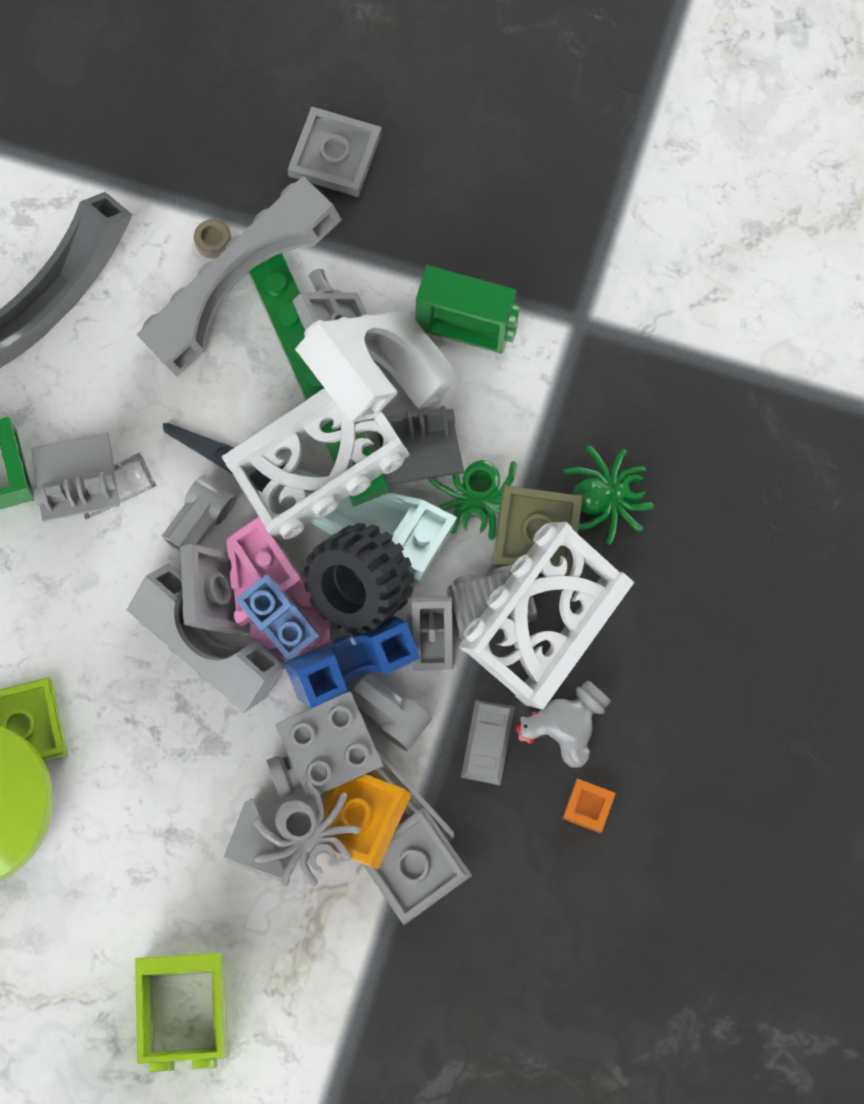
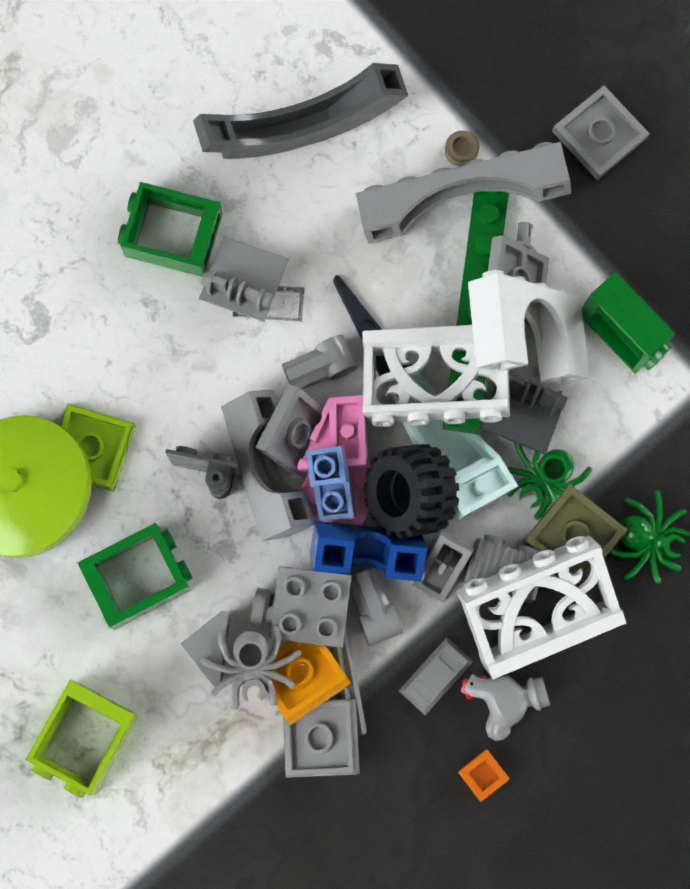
camera: 30 degrees right, 5 degrees up
none -> green window [77,523,193,630]
none -> dark grey hinge [165,446,242,499]

